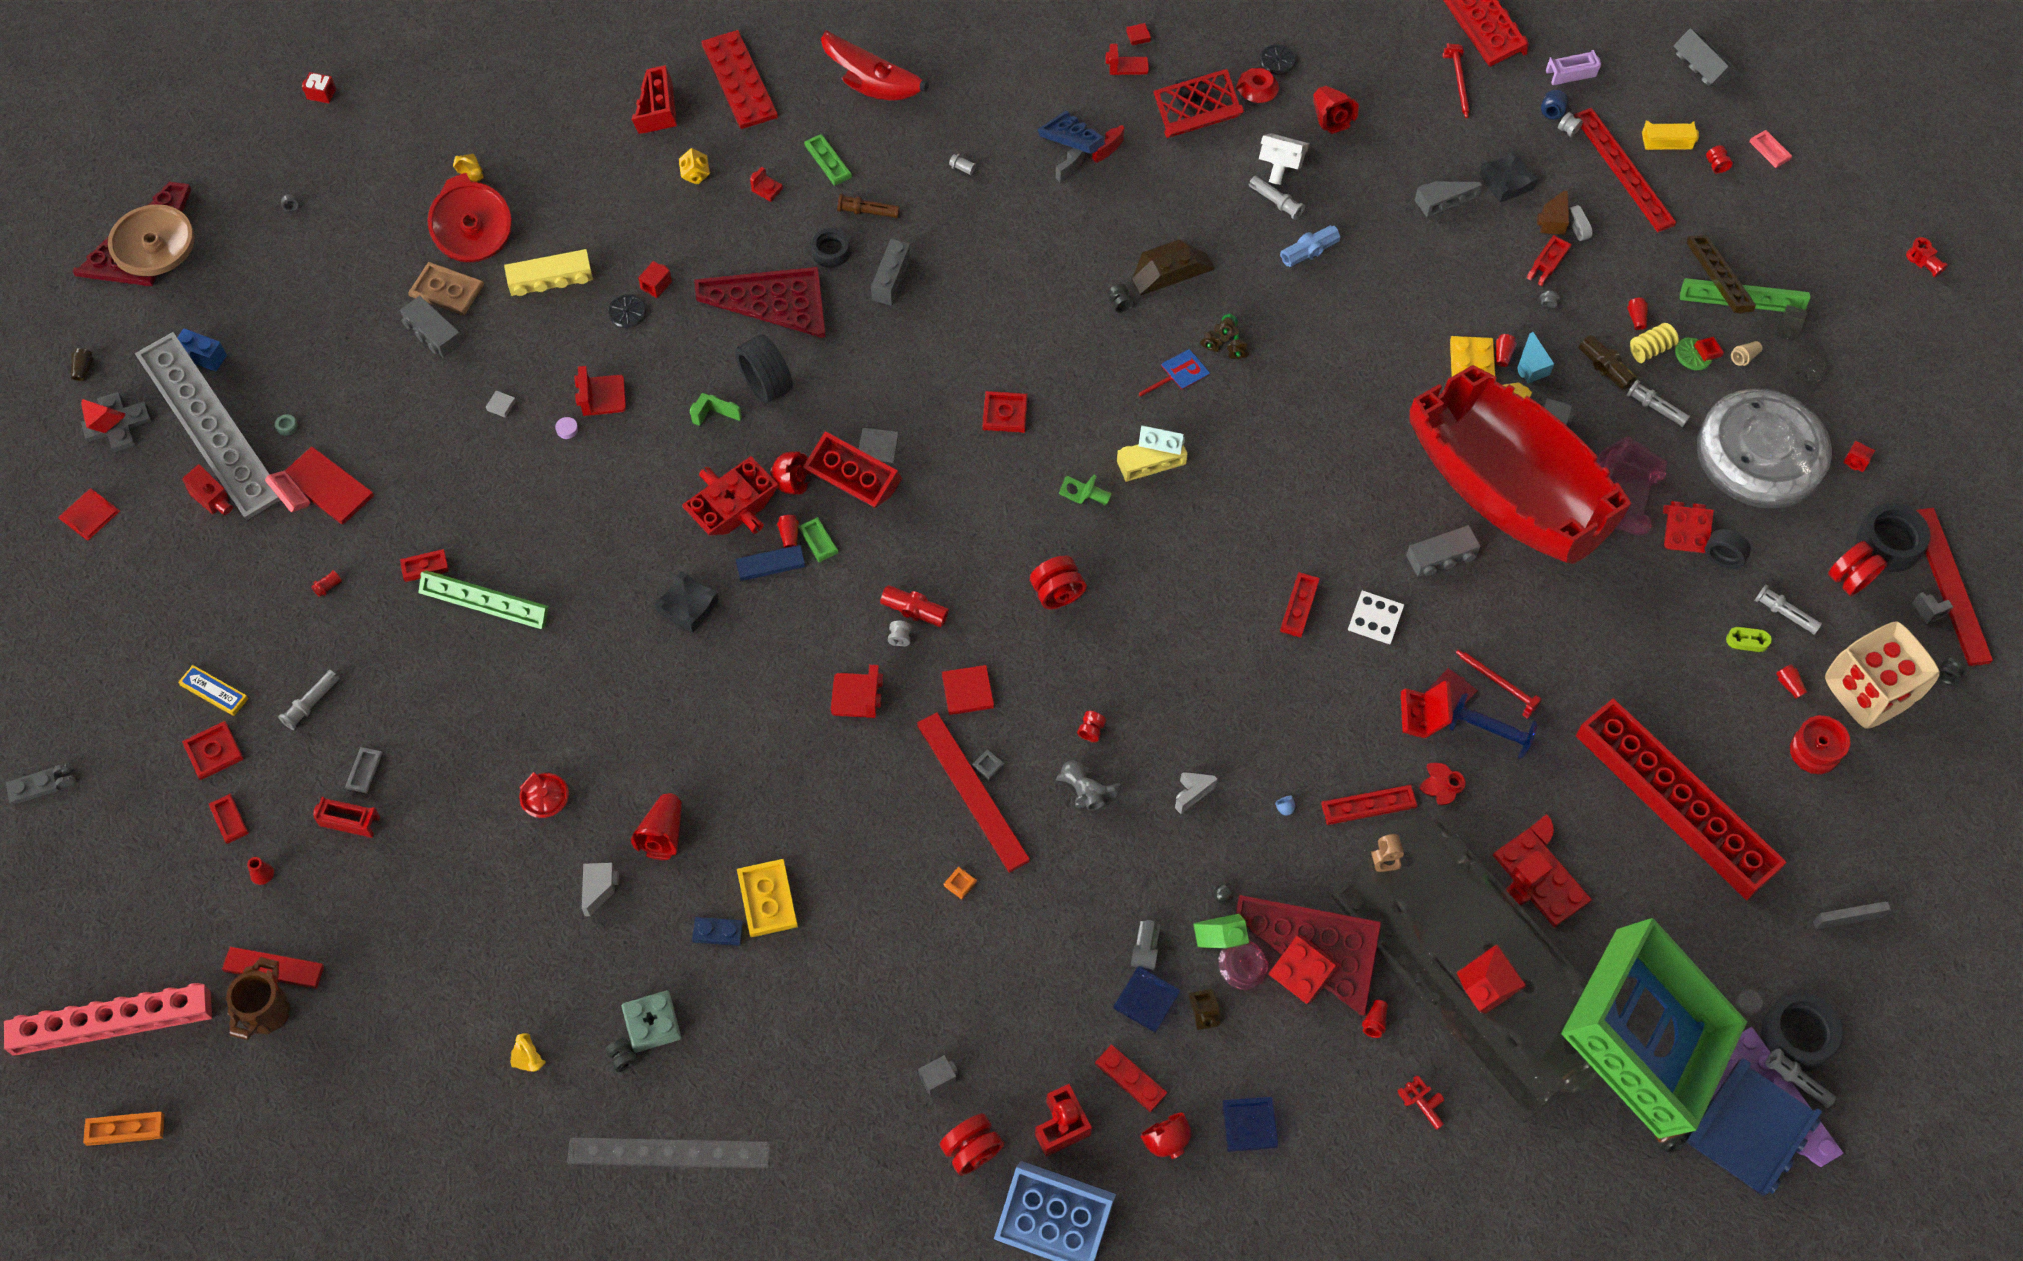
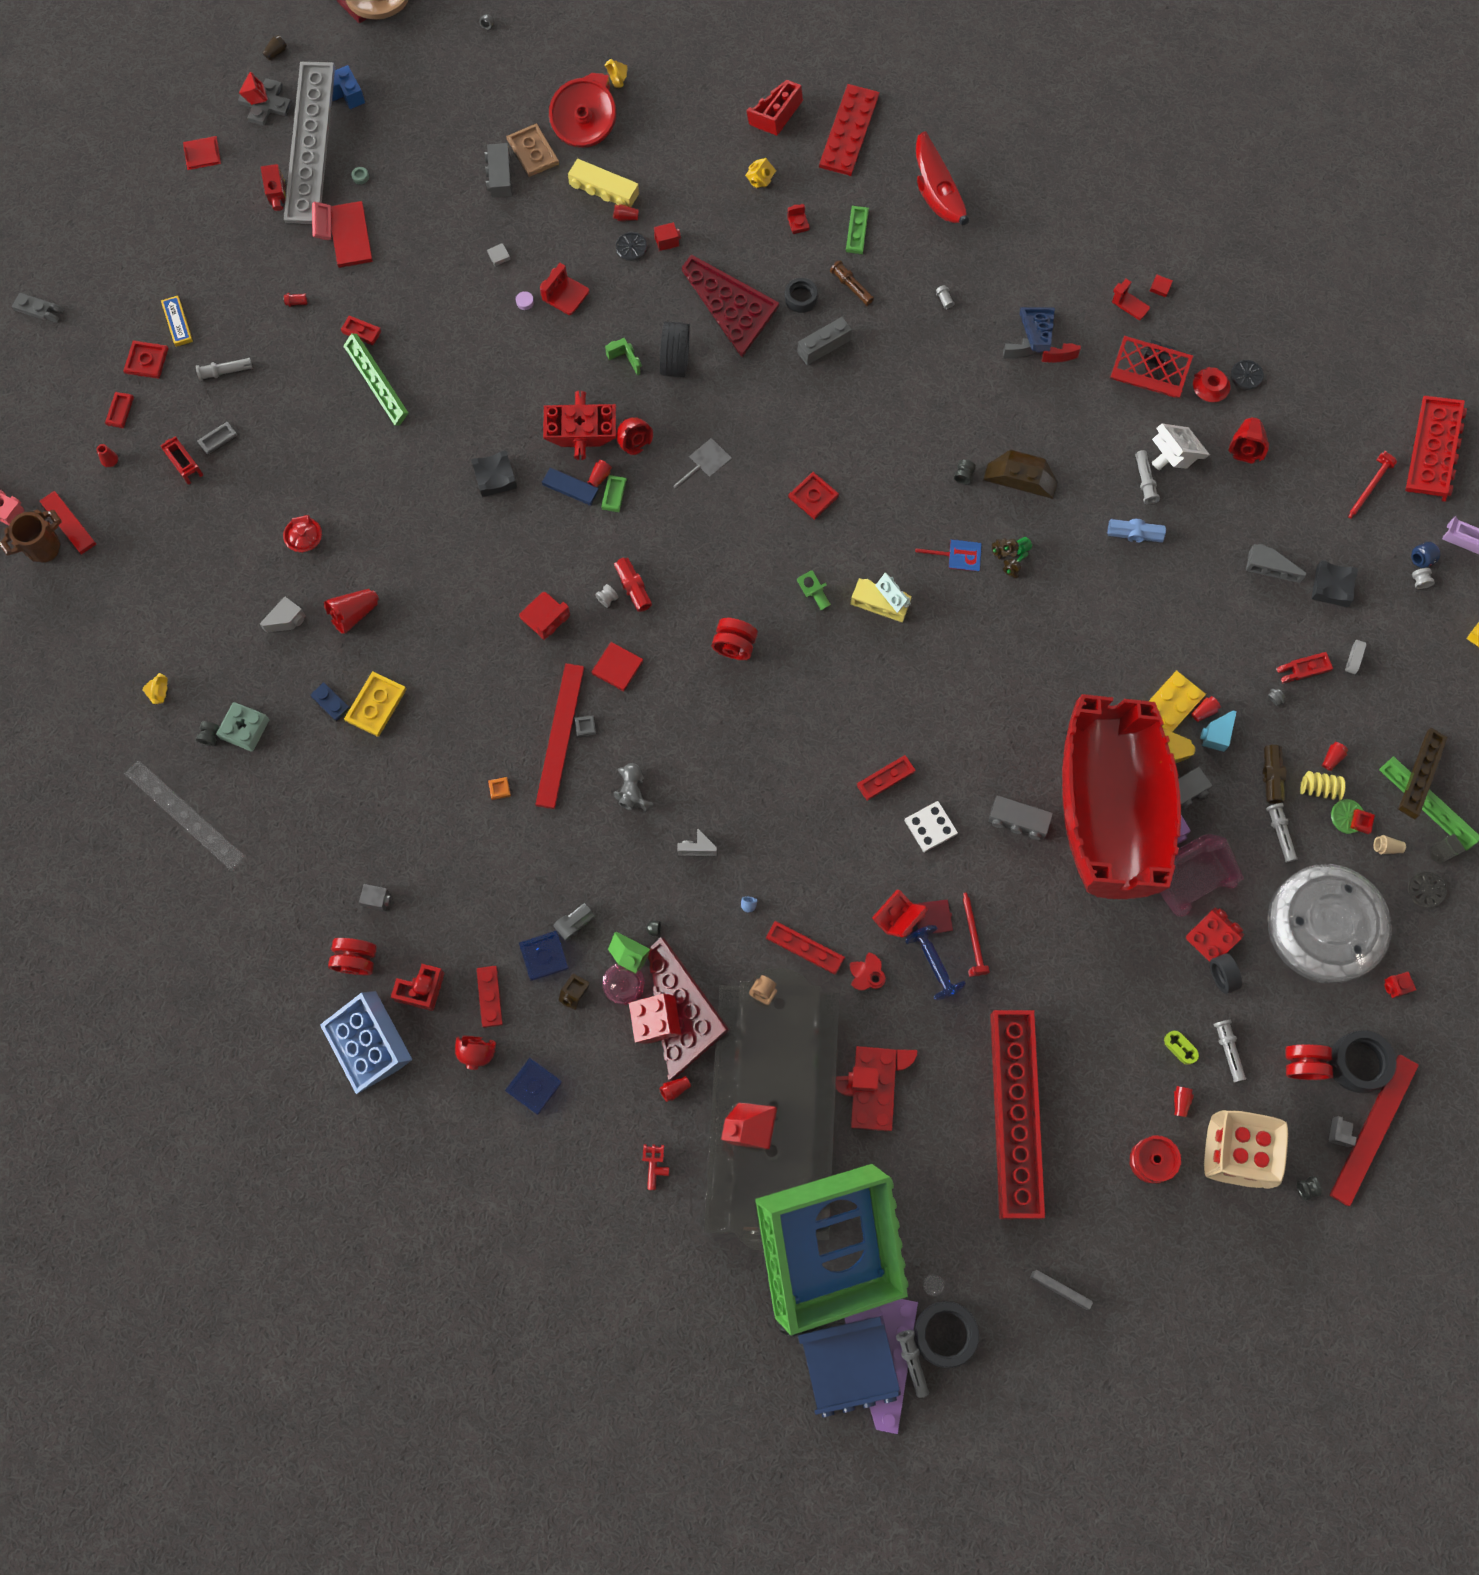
camera: 40 degrees right, 10 degrees up
red slope [803,431,902,508] -> none
red wheel [1077,711,1106,742] -> none
reddish brown slope [1537,191,1569,235] -> none
red tile [1574,108,1676,232] -> none
none -> red cone [613,203,639,221]

